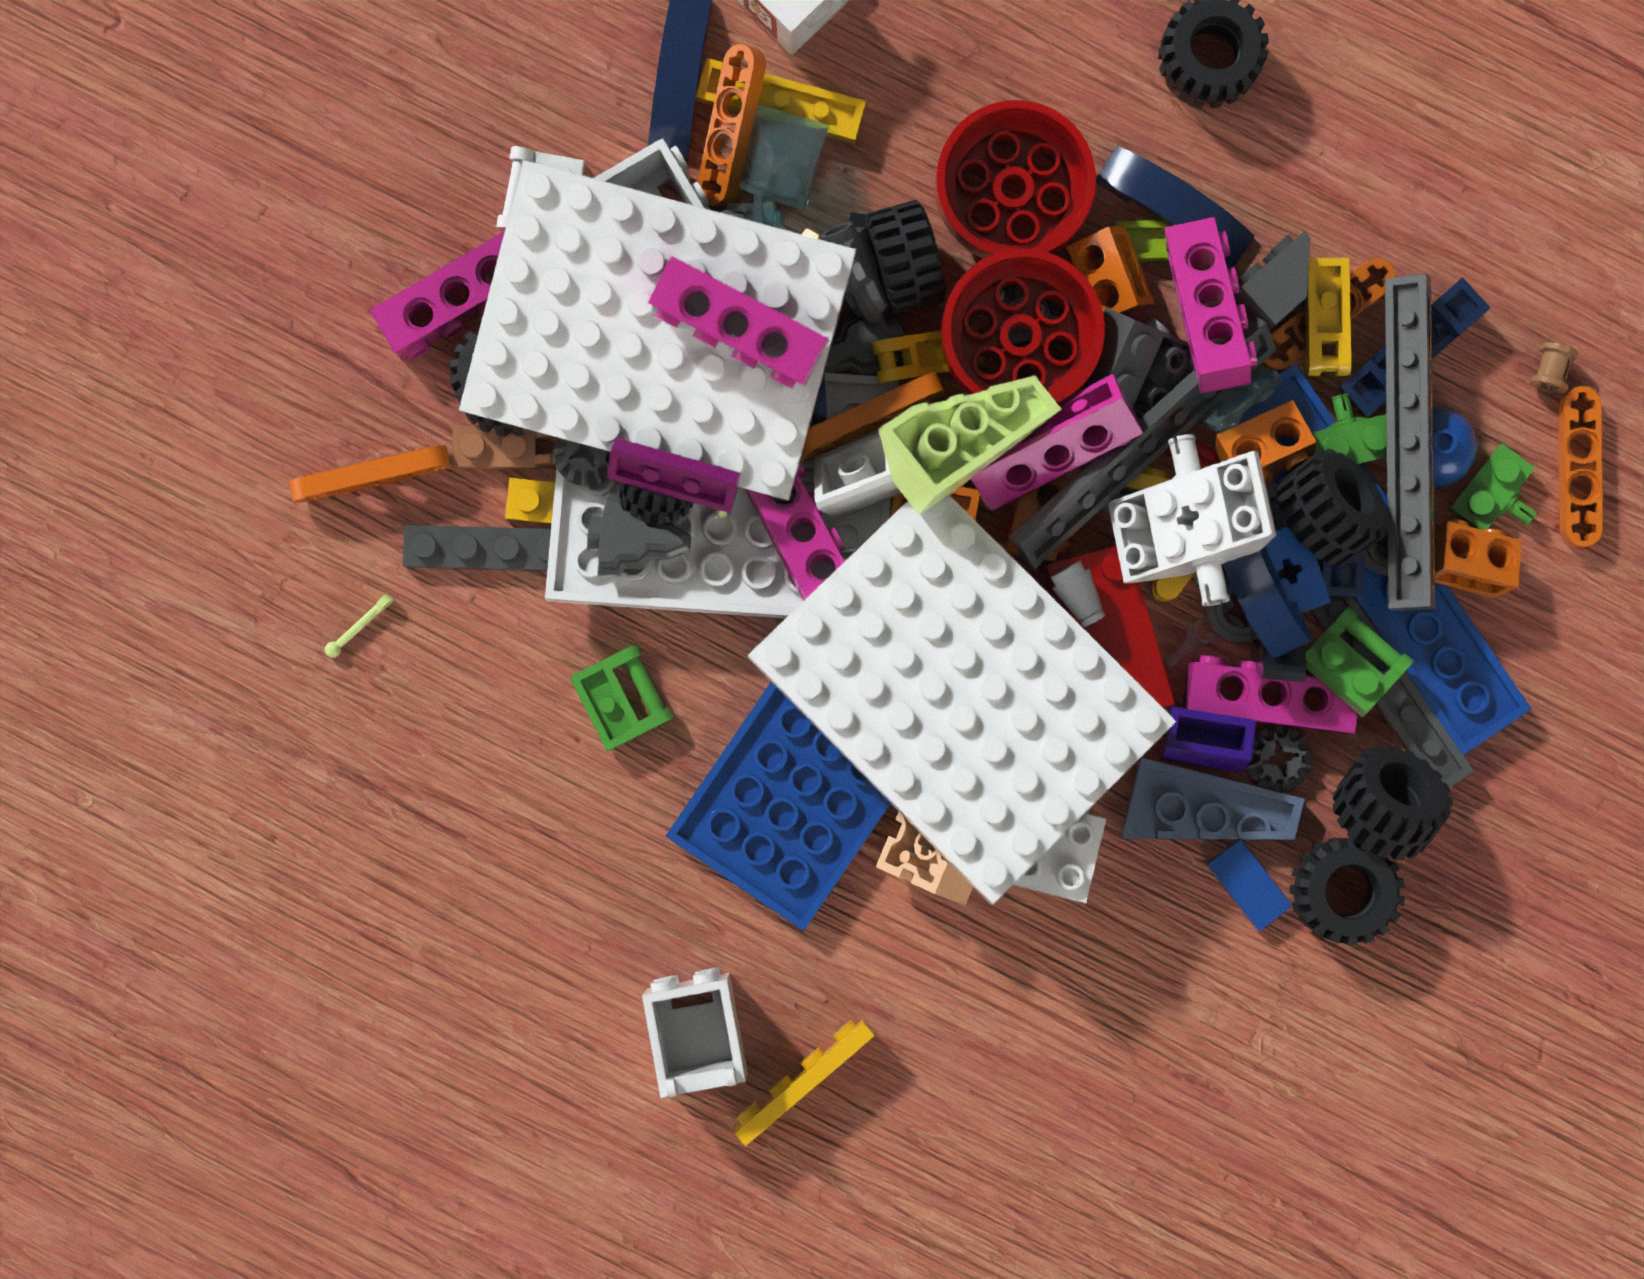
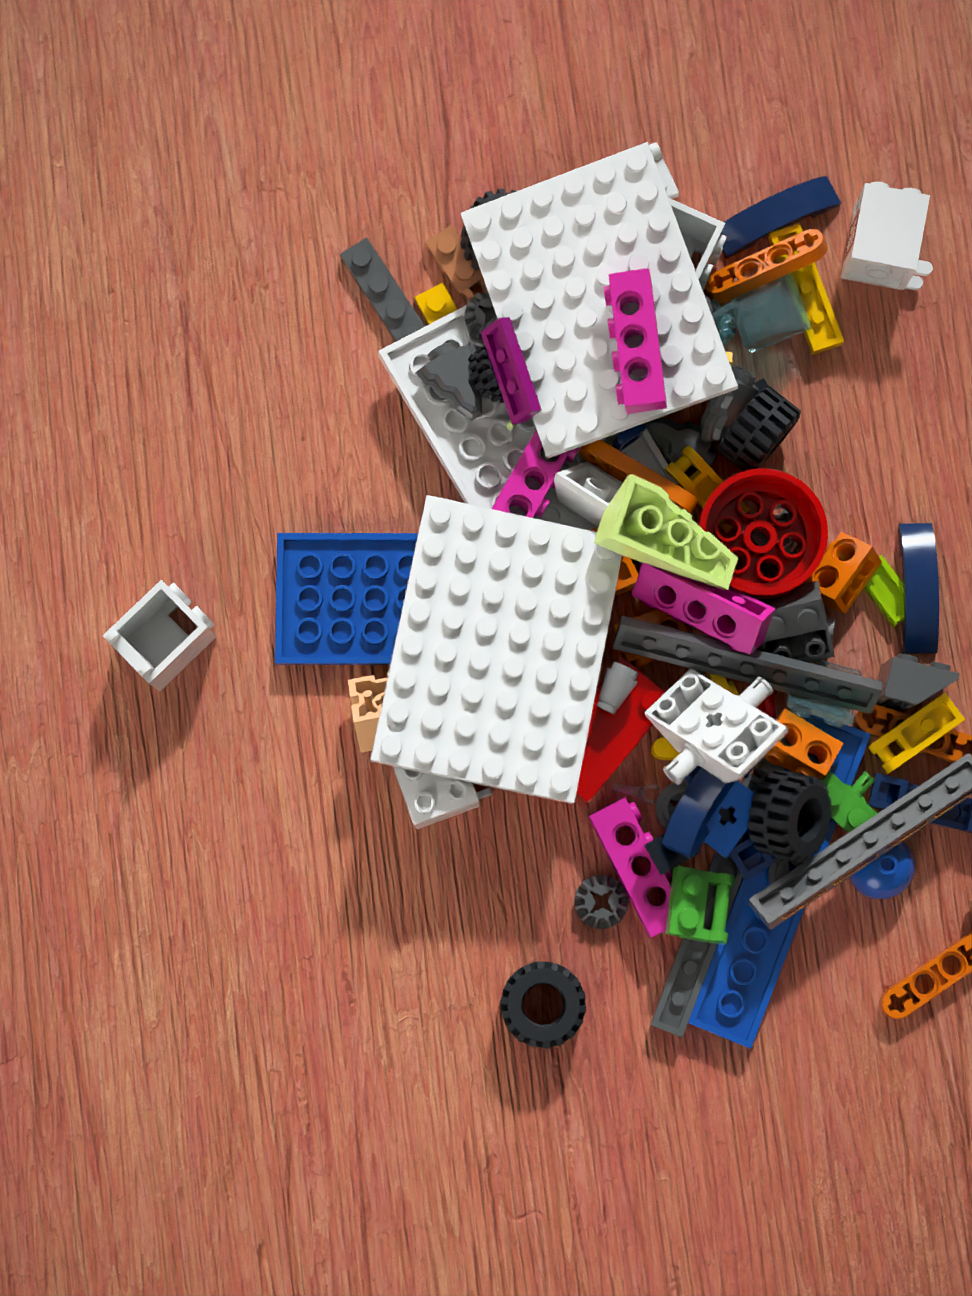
camera: 60 degrees right, 5 degrees down
orange beam [289,445,451,503] -> none
yellowish green hinge [325,593,394,658] -> none
dark pink brick [369,231,505,360] -> none
bright green plate [569,644,675,752] -> none
yellow plate [734,1019,875,1146] -> none
red wheel [935,100,1096,259] -> none
sand blue wing [1120,757,1305,840] -> none
dark purple brick [1160,707,1256,773] -> none
dark pink brick [1165,217,1258,394] -> none
blue tile [1206,839,1292,931] -> none
black tyre [1332,745,1453,860] -> none
orange brick [1434,519,1522,598] -> none
bright green plate [1448,443,1538,530] -> none

